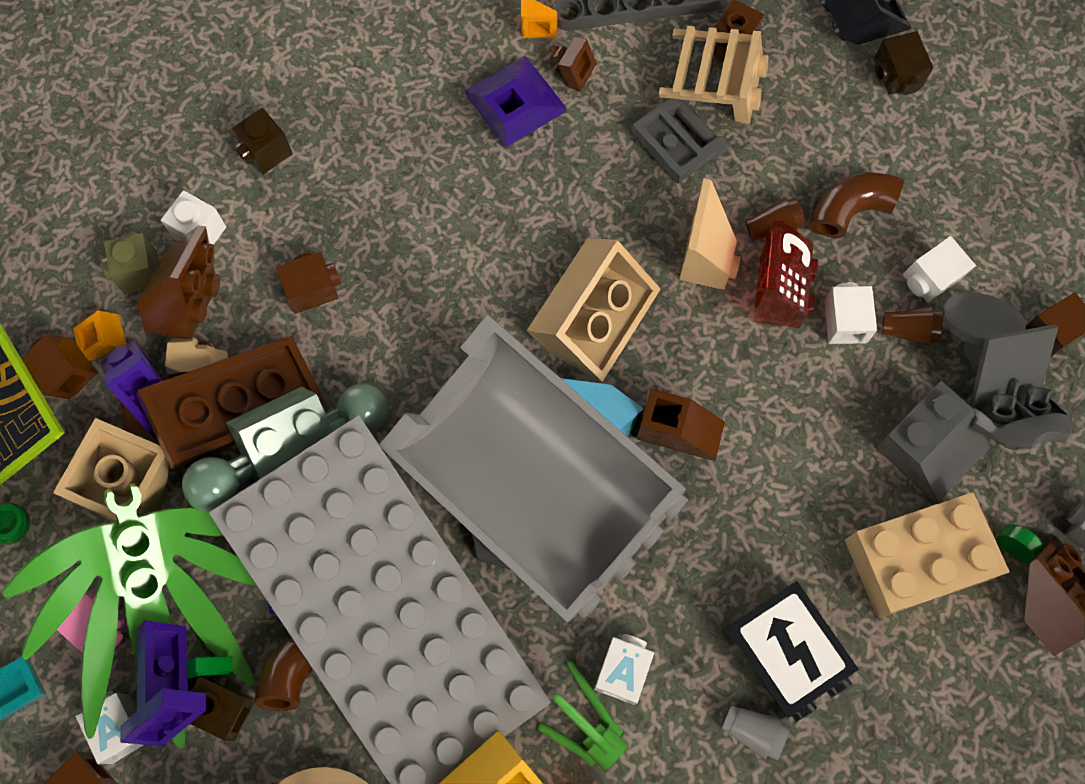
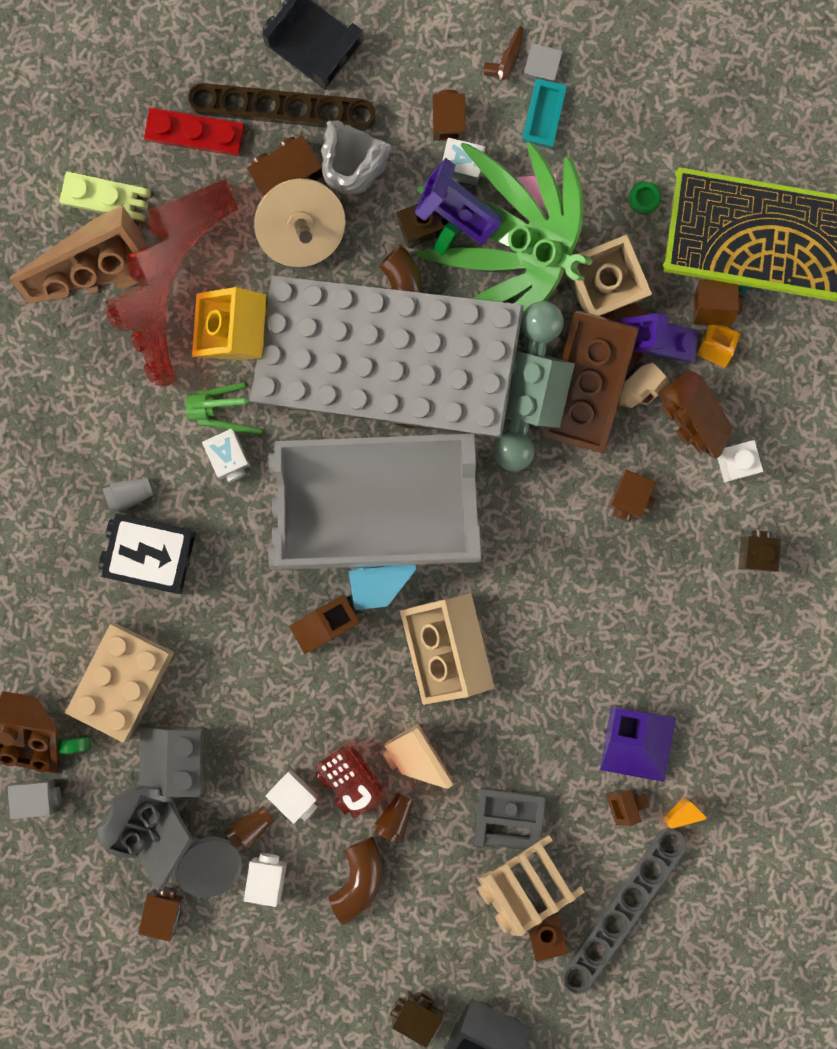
camera: 135 degrees right, 15 degrees up
olive brick [101,233,159,294] -> none

